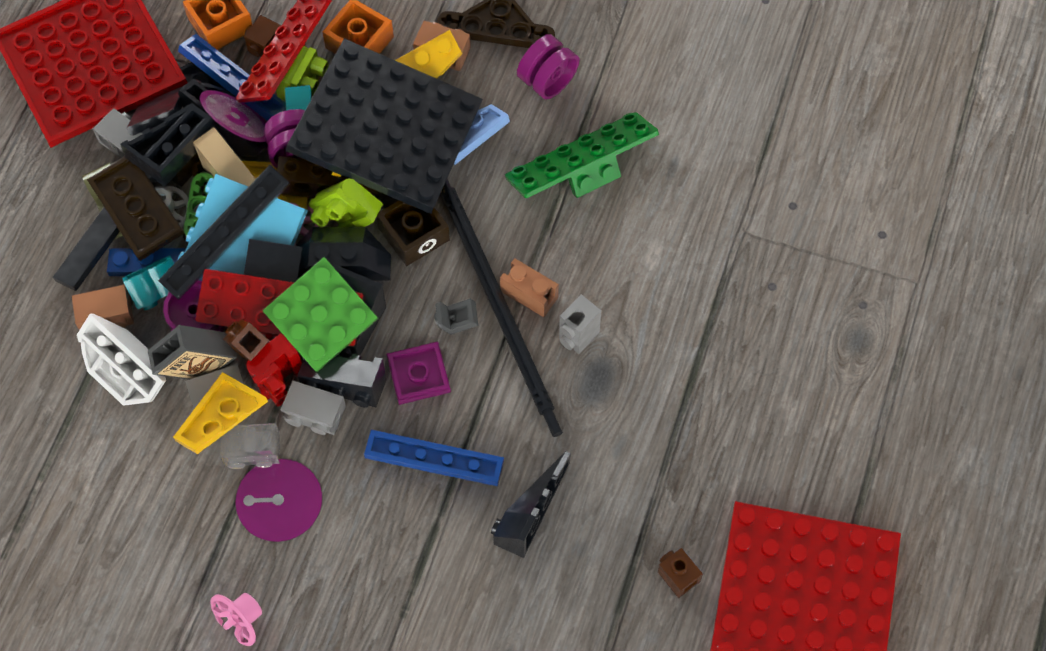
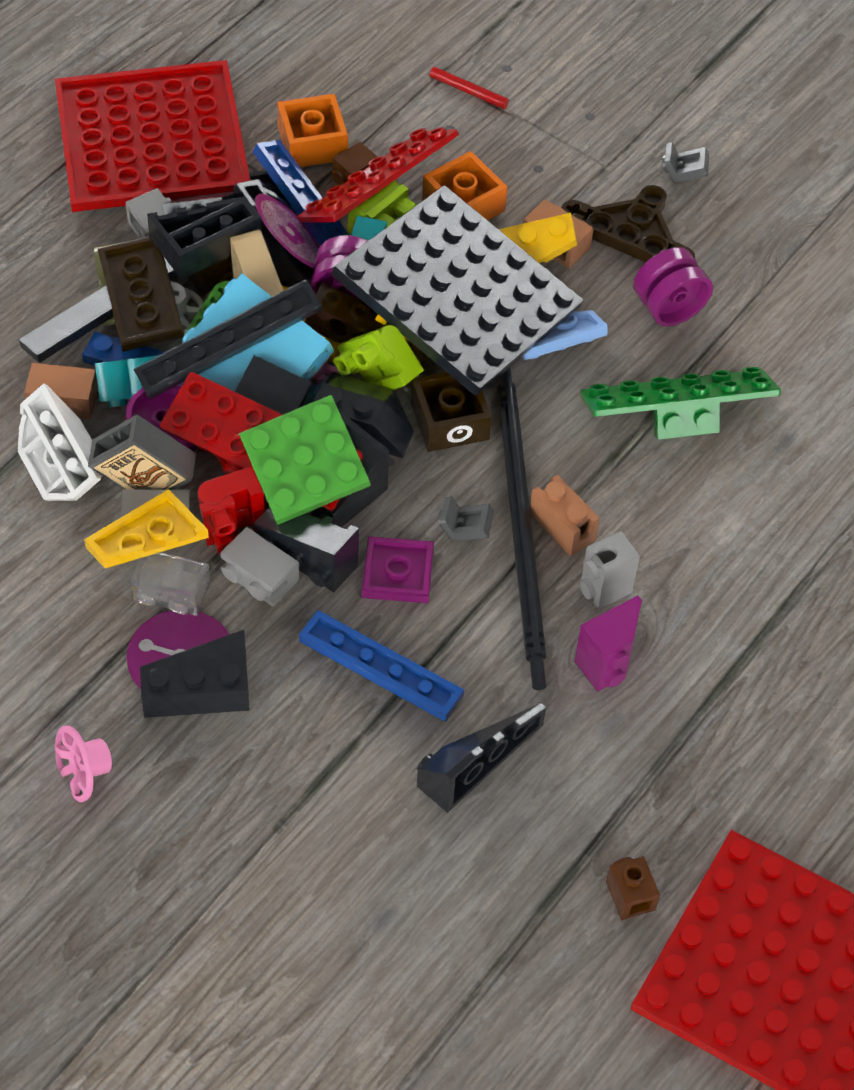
camera: 15 degrees right, 10 degrees down
reddish brown brick [223,320,269,361] -> none
none -> black wedge [140,629,249,718]
none -> magenta slope [574,595,642,692]

